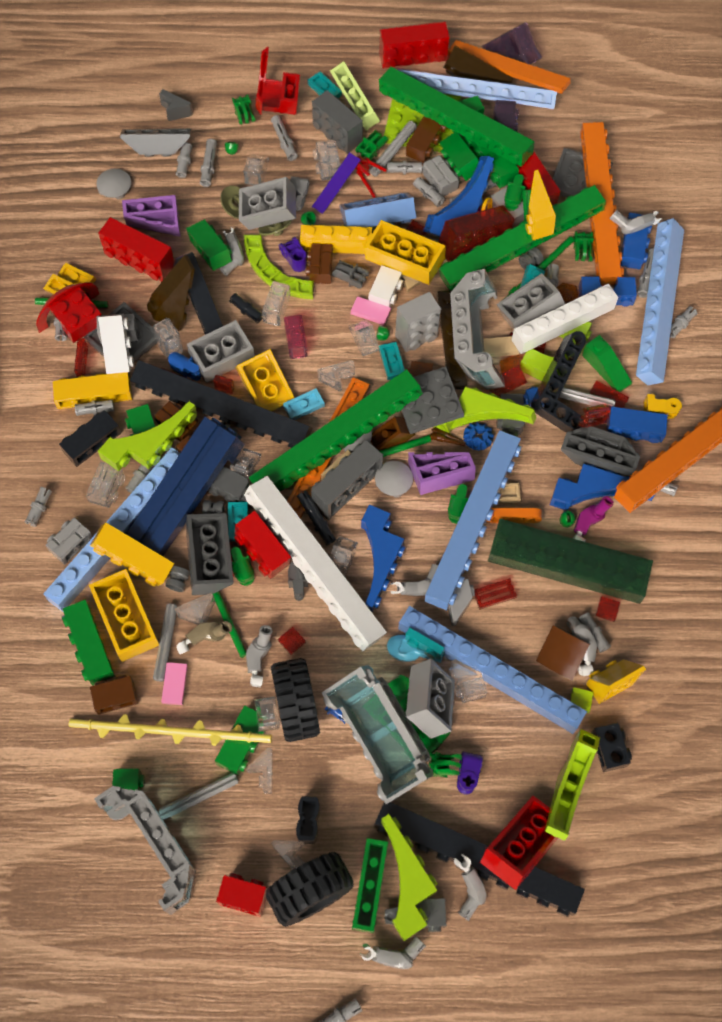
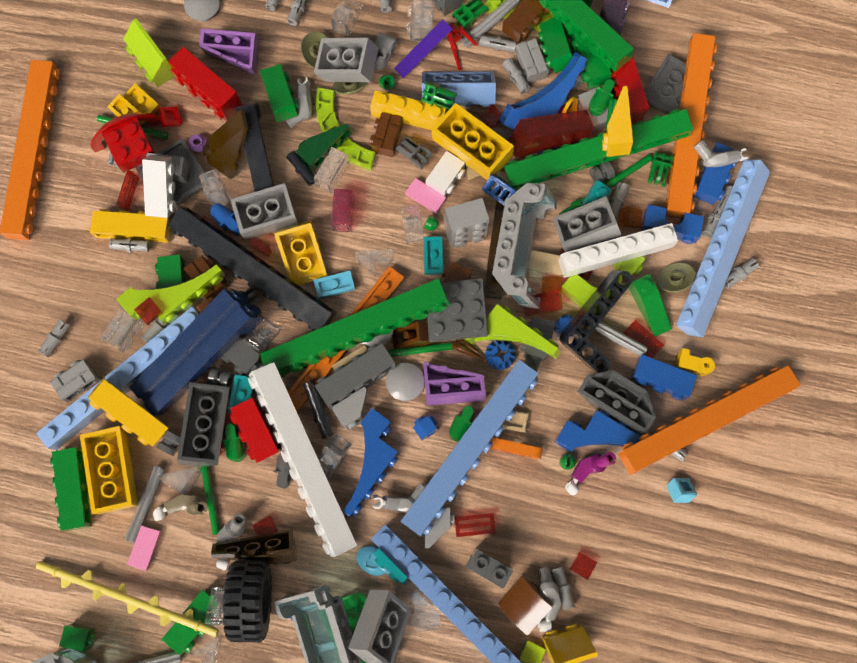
camera: 15 degrees right, 10 degrees up
black brick [59,410,121,467] -> none
reddish brown brick [90,675,138,715] -> none
dark purple piece [279,237,307,272] -> none
clear green brick [488,519,653,604] -> none
clear red tile [579,403,611,428] -> none
none -> lime slope [123,18,175,87]
none -> clear red tile [134,297,163,325]
none -> red plate [157,106,182,127]
none -> medium lavender plate [188,134,207,152]
none -> dark brown wedge [211,529,297,564]
none -> dark green slope [296,124,354,170]
none -> light grey slope [331,387,368,430]
none -> blue plate [413,415,438,441]
none -> green arm [421,81,457,110]
none -> dark grey panel [465,549,514,588]
none -> blue slope [482,174,518,206]
none -> olive dish [657,263,696,293]
none -> medium azure slope [667,478,697,503]

